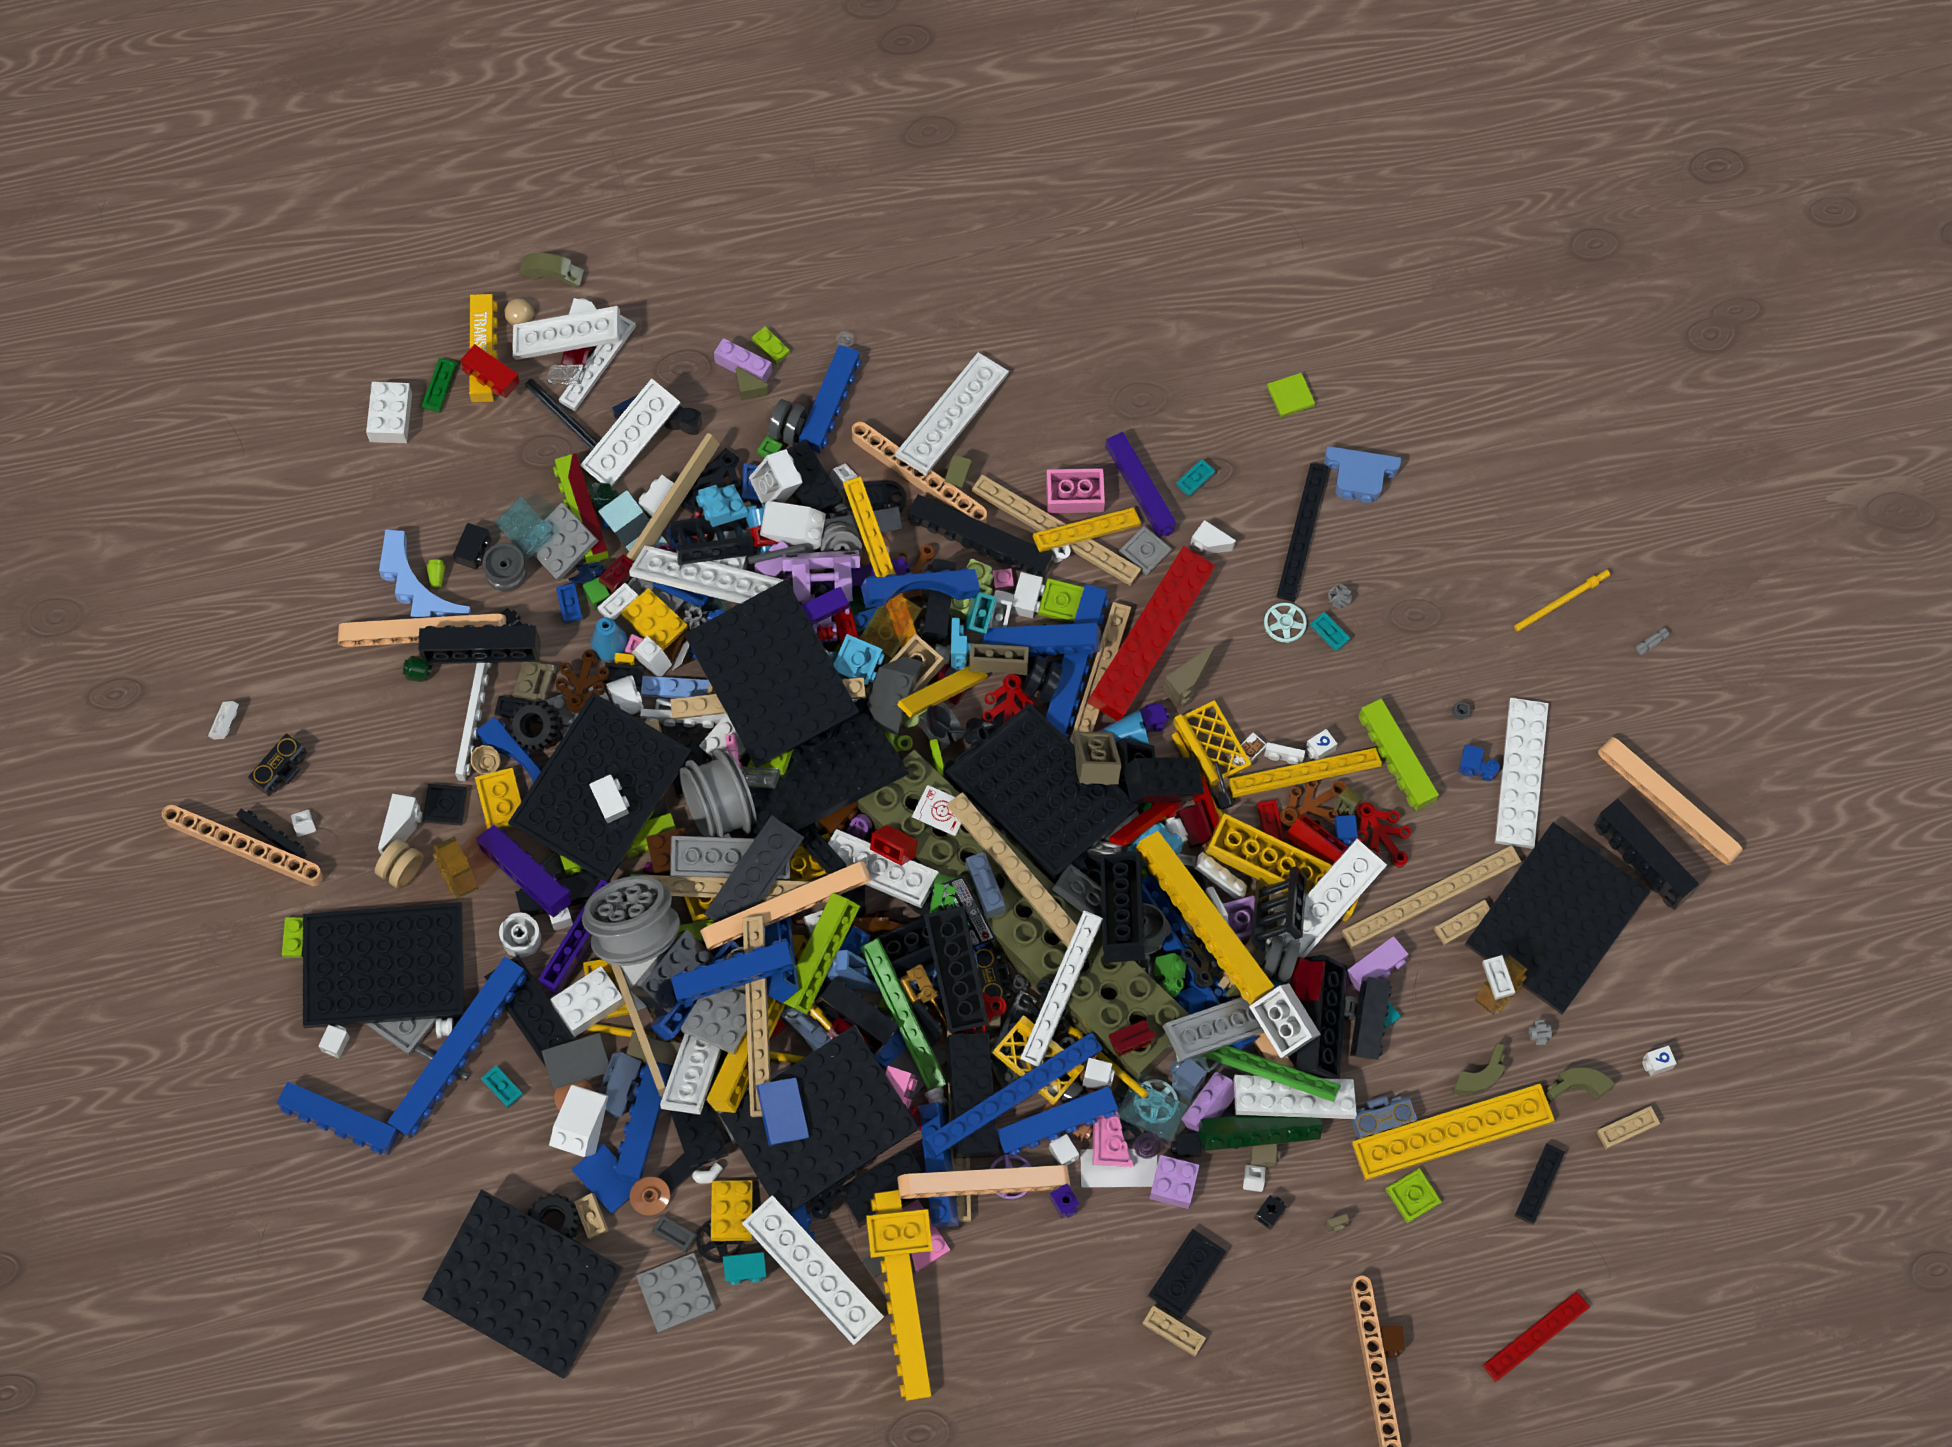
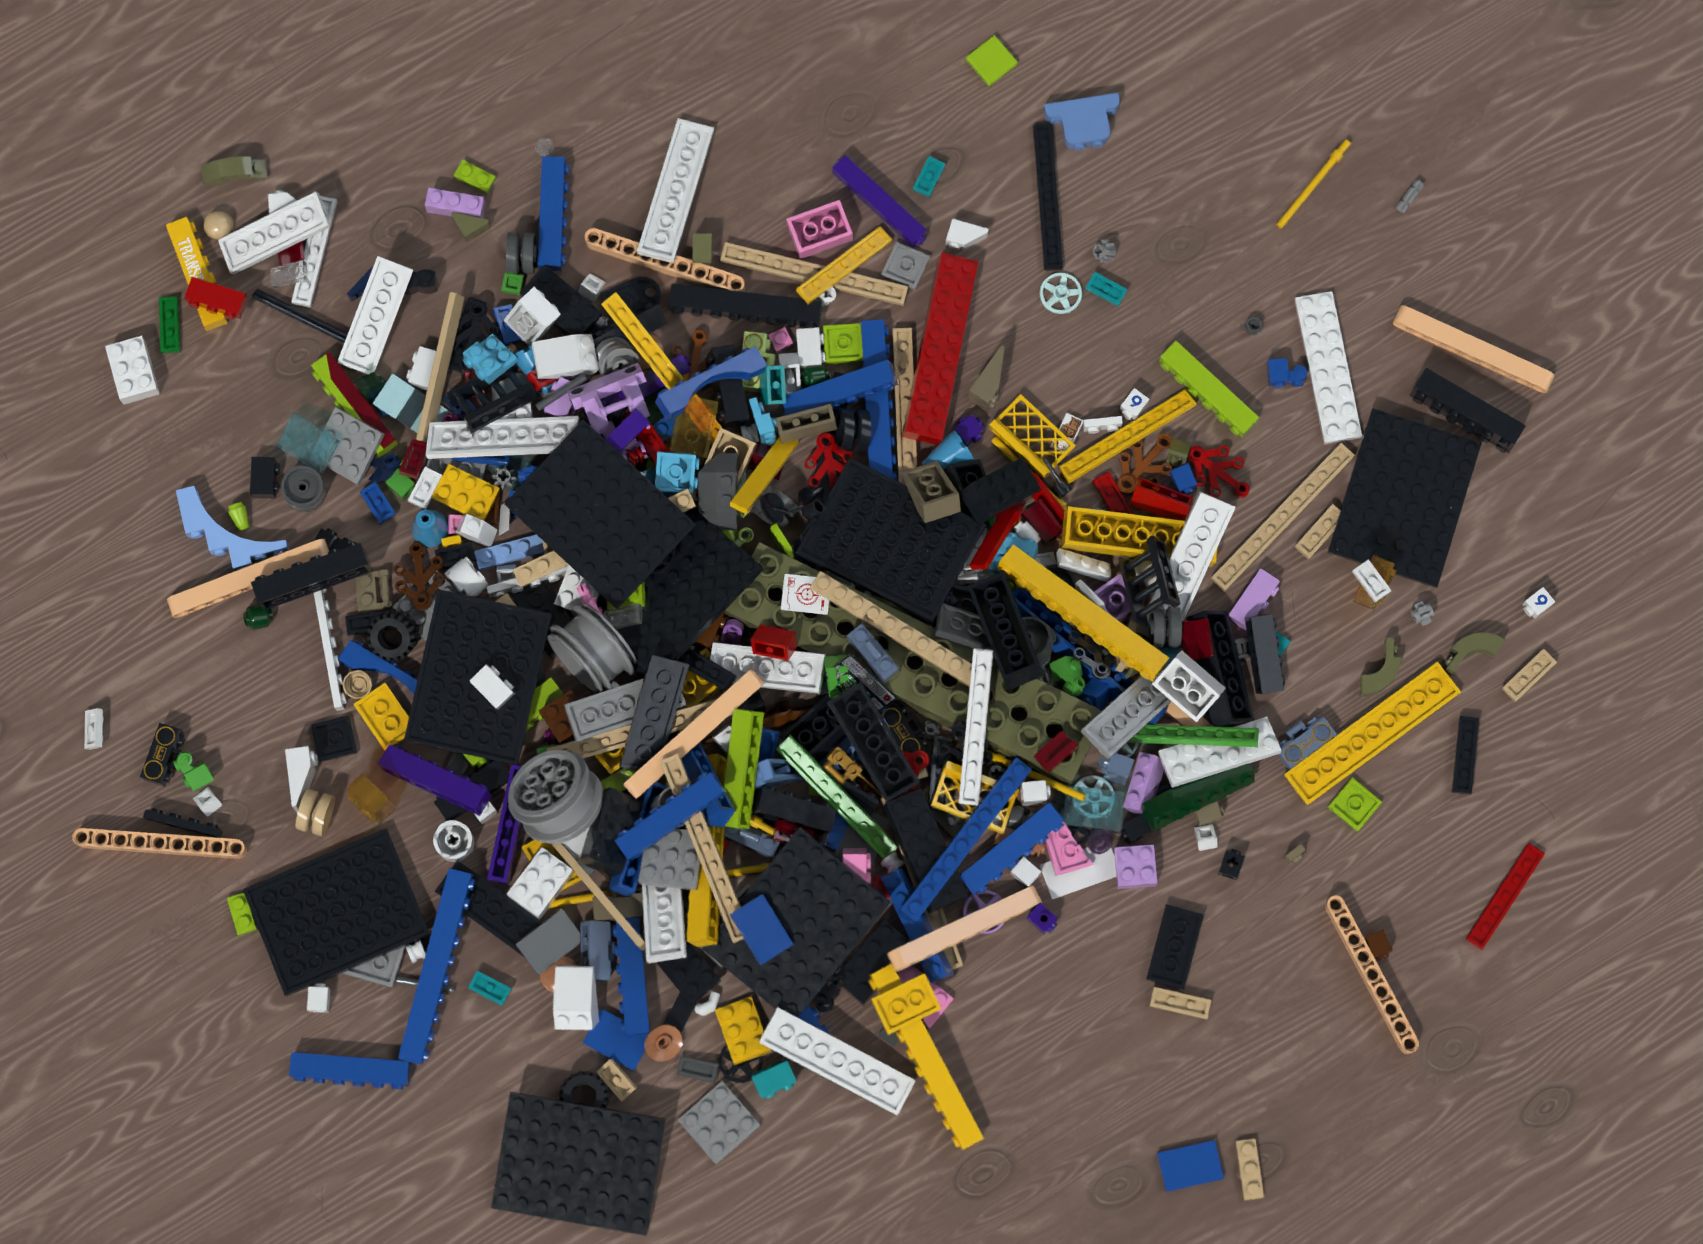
camera: 15 degrees left, 10 degrees up
none -> bright green brick [173,751,214,791]
none -> dark green head [800,365,830,388]

